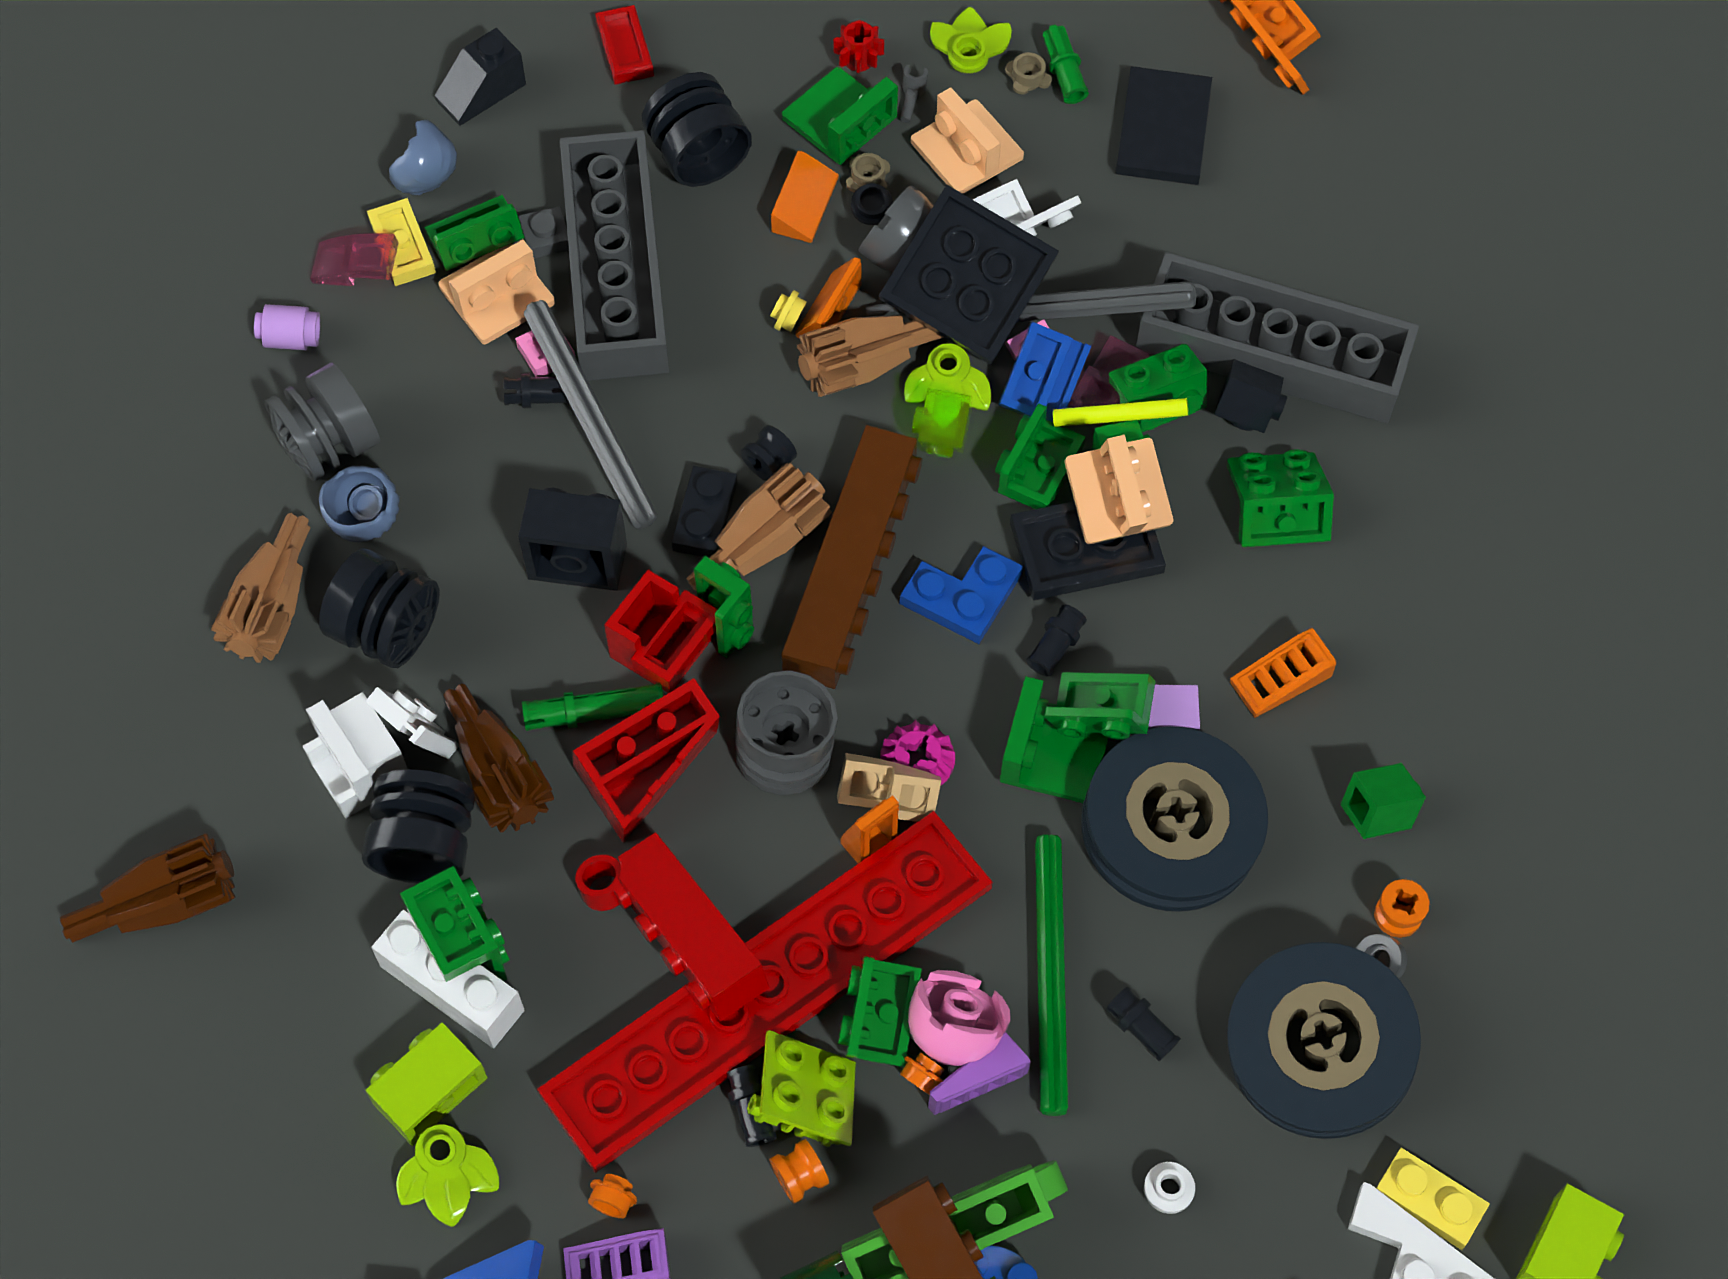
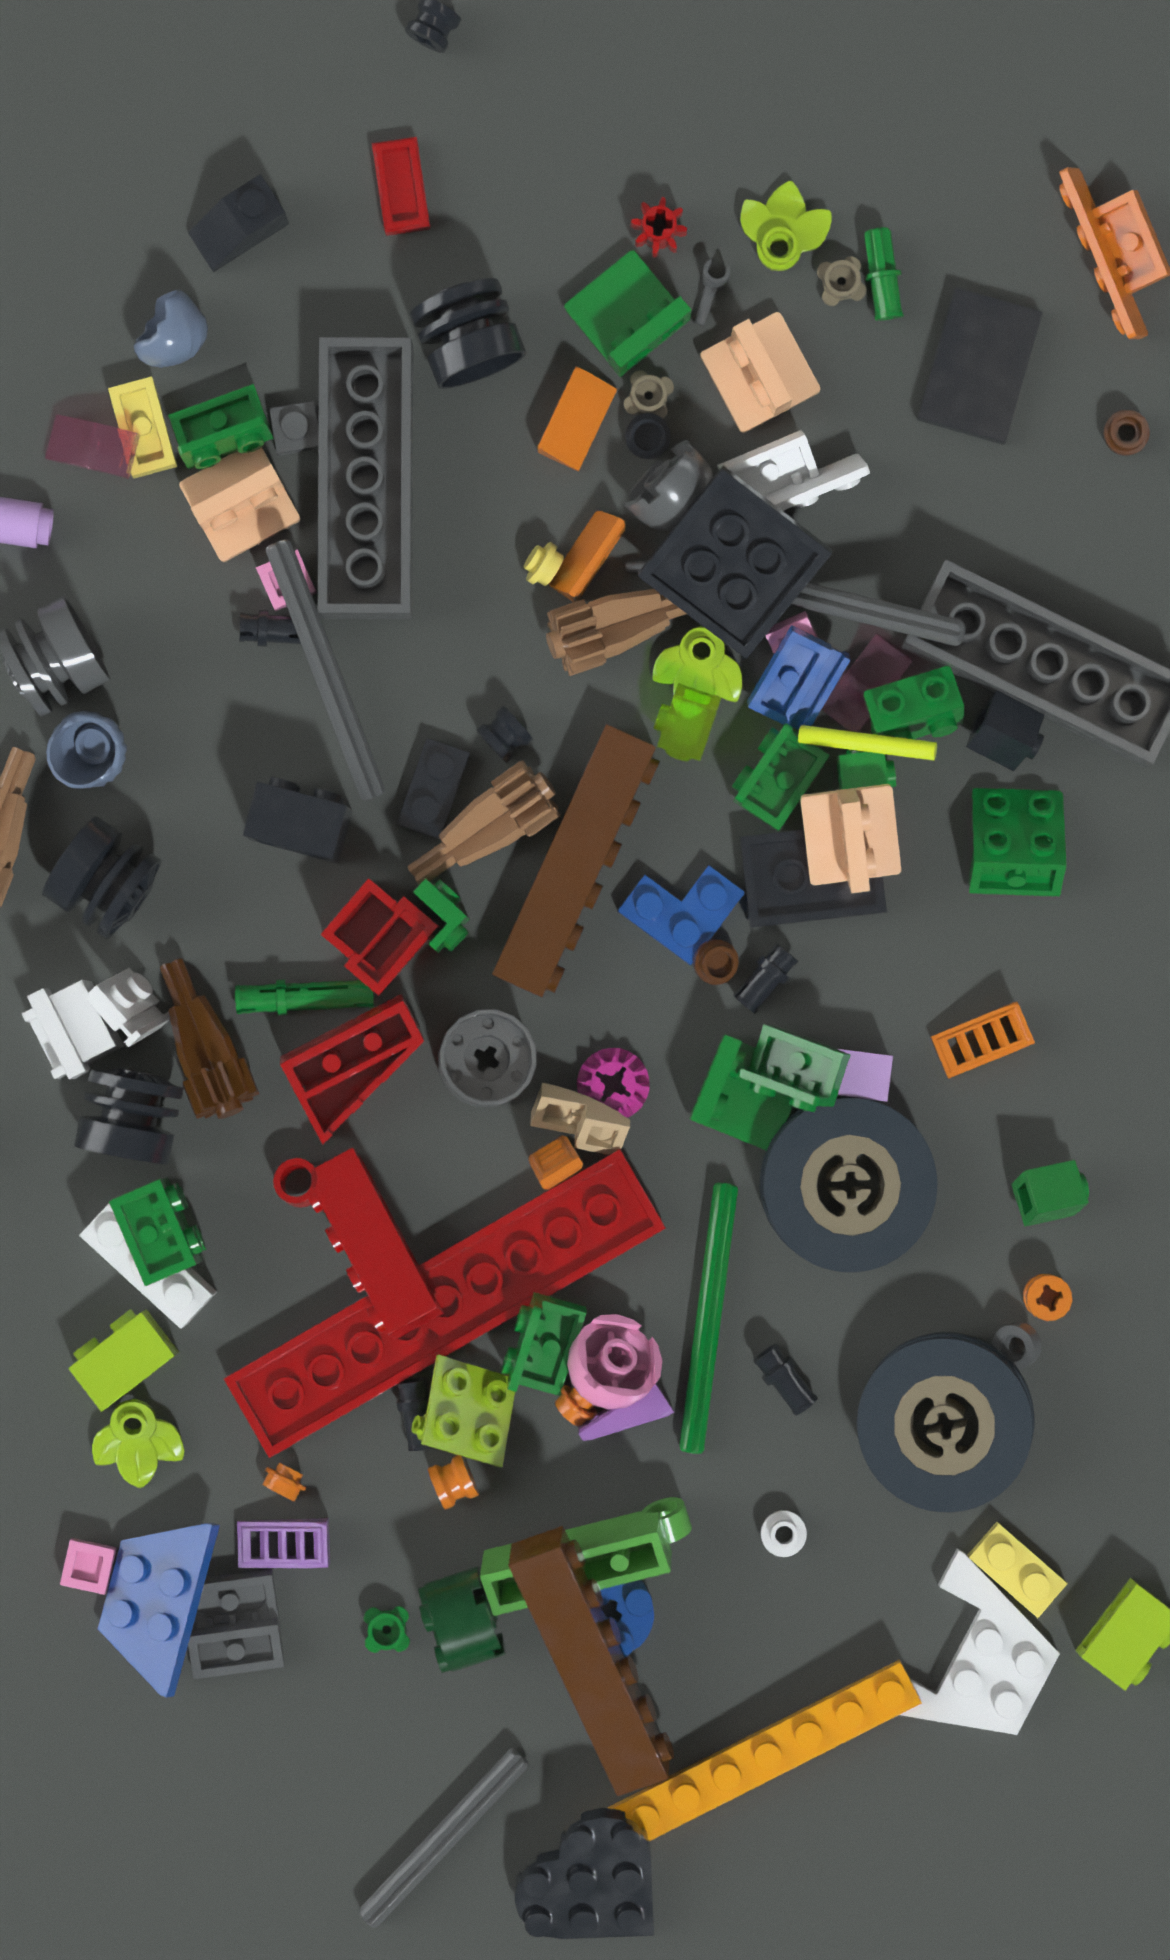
camera: 10 degrees right, 25 degrees up
none -> reddish brown plate [693,939,739,985]
none -> reddish brown plate [1103,410,1150,456]

